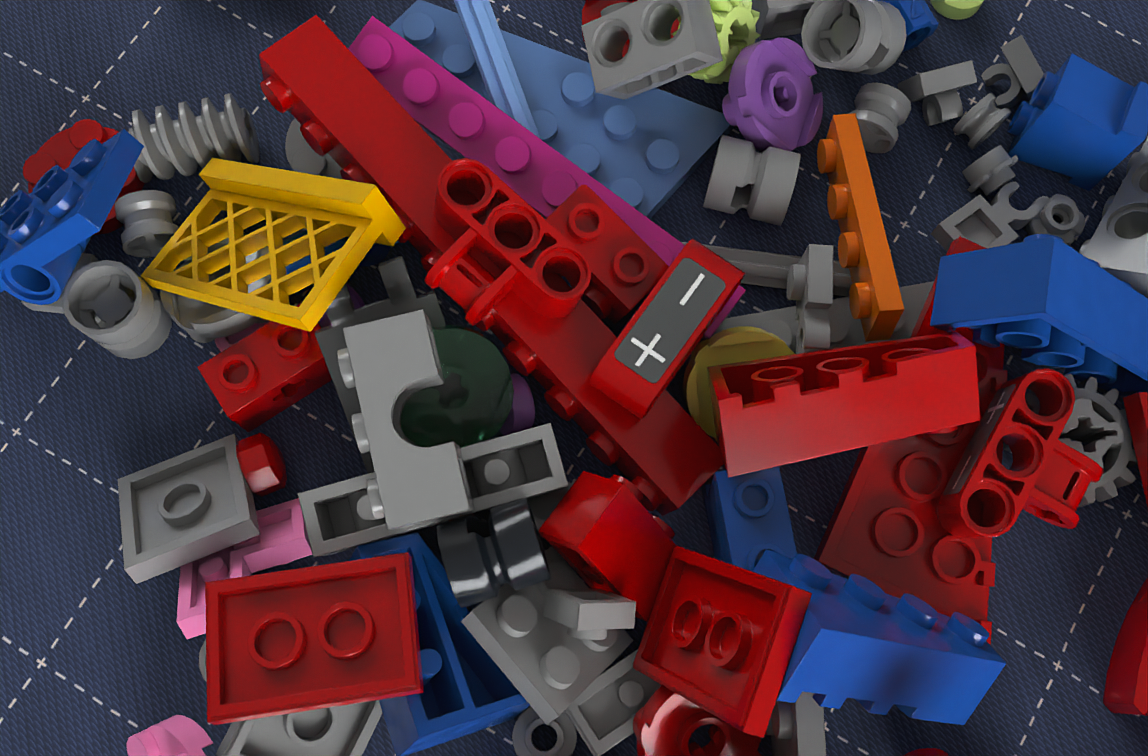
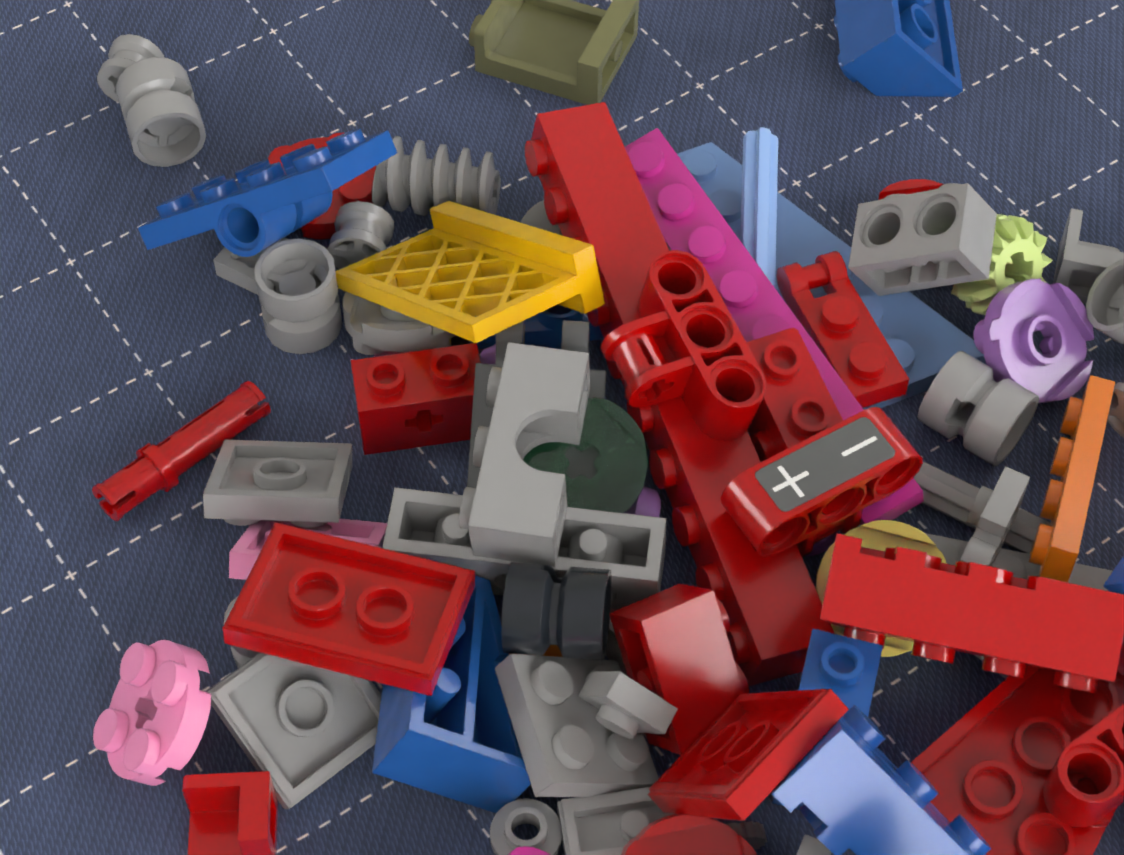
camera: 25 degrees right, 20 degrees down
red tile [236,433,287,497] -> none
none -> red pin [92,381,271,521]
none -> red plate [776,251,910,408]

